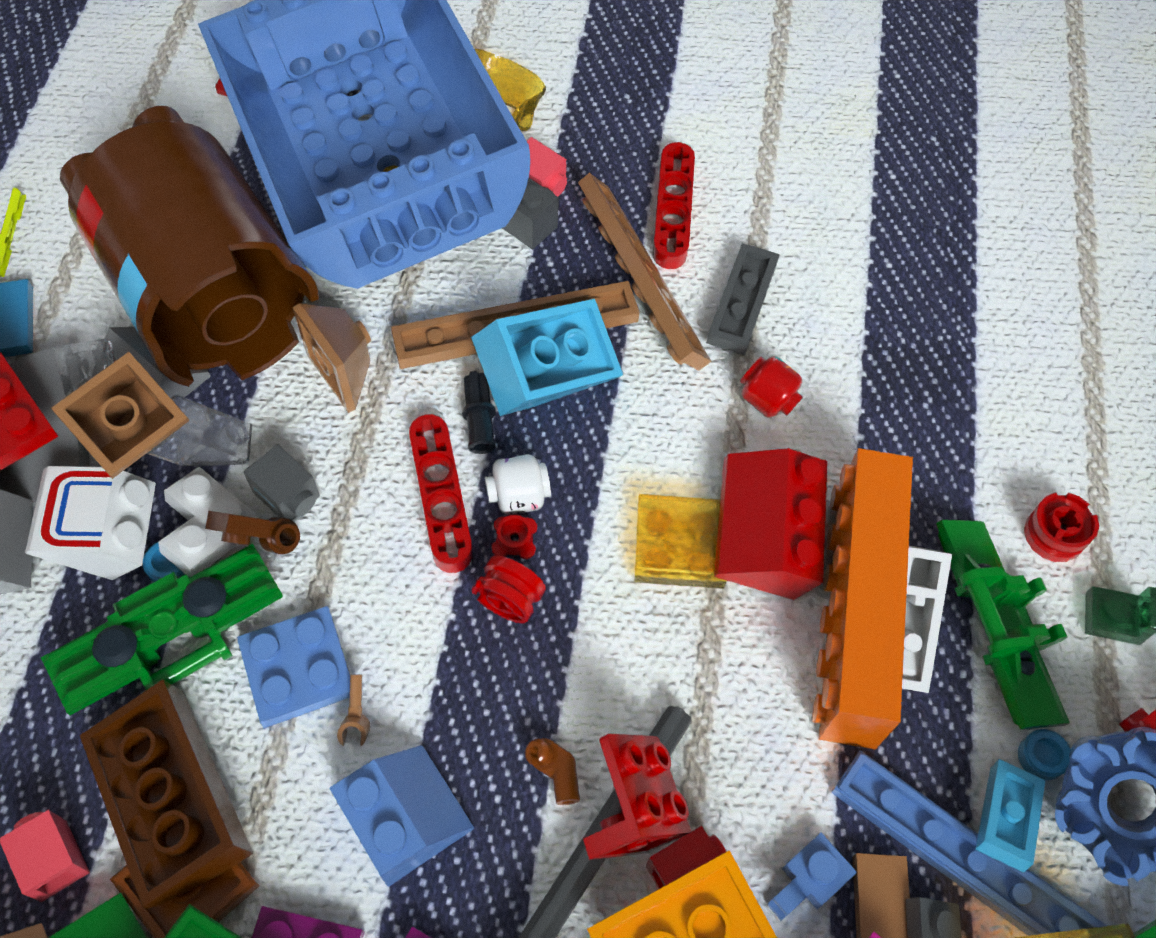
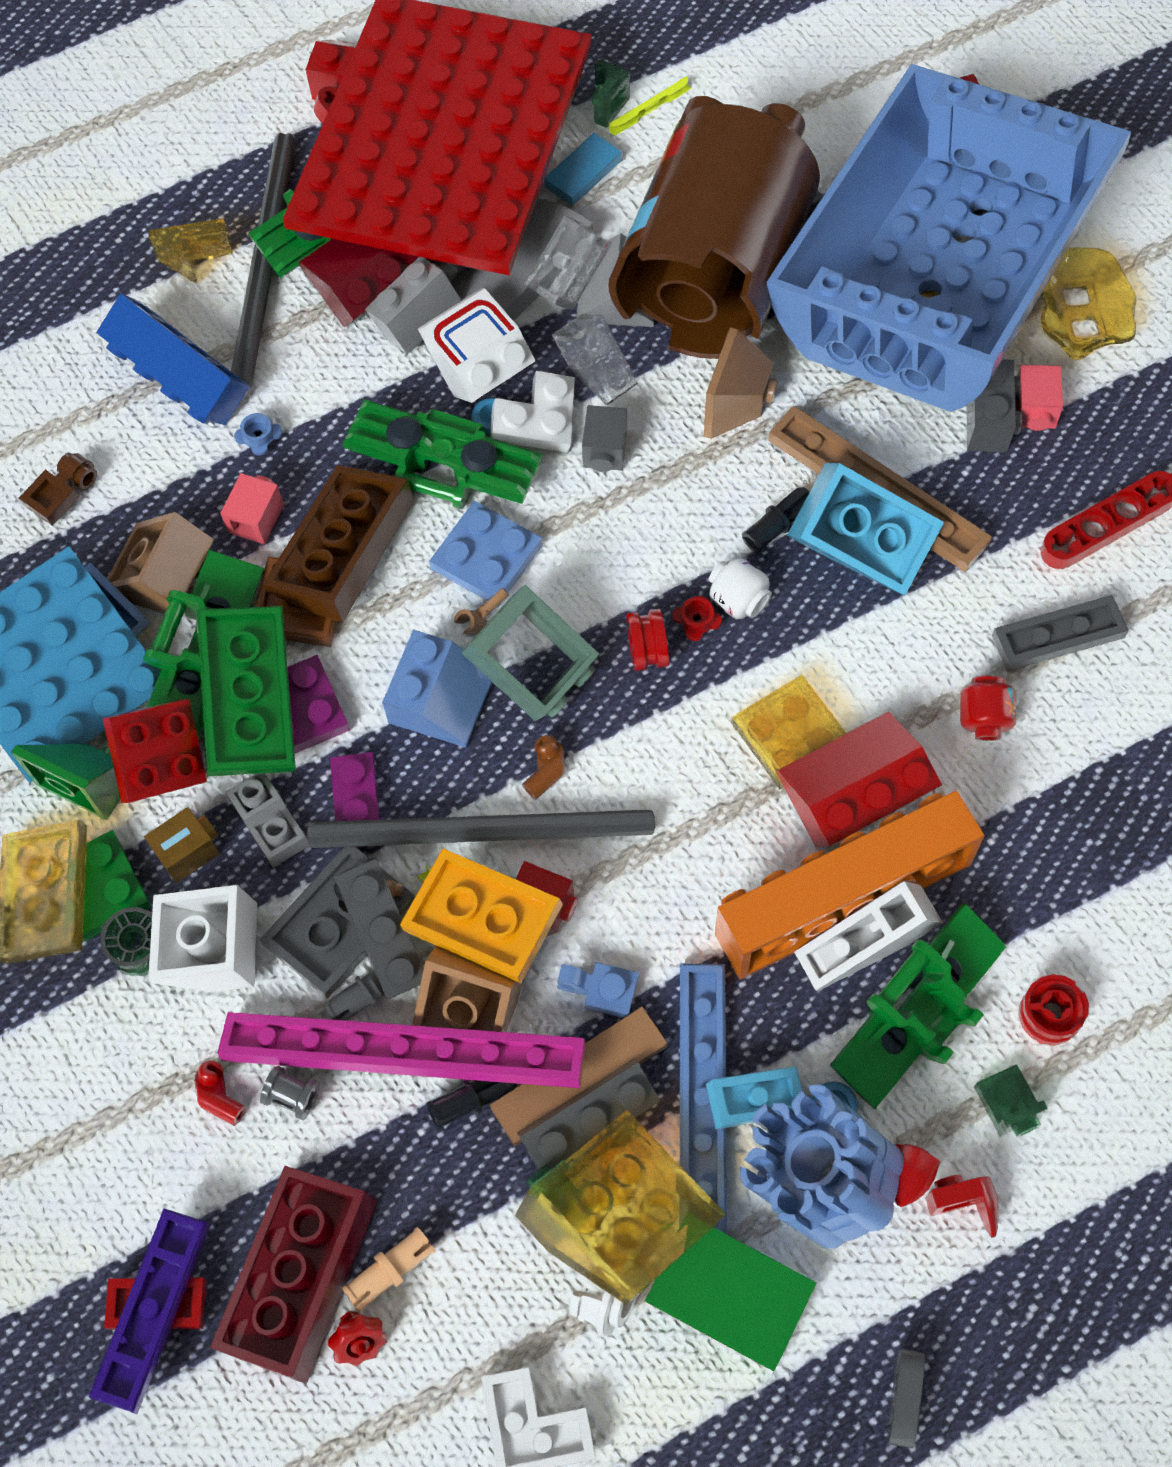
camera: 60 degrees right, 5 degrees up
medium nougat slope [51,352,189,479] -> none
reddish brown plate [205,511,300,554] -> none
red beam [409,414,473,573] -> none
medium nougat plate [578,173,712,371] -> none
red bracket [583,733,692,860] -> none
none -> sand green window [461,584,599,721]

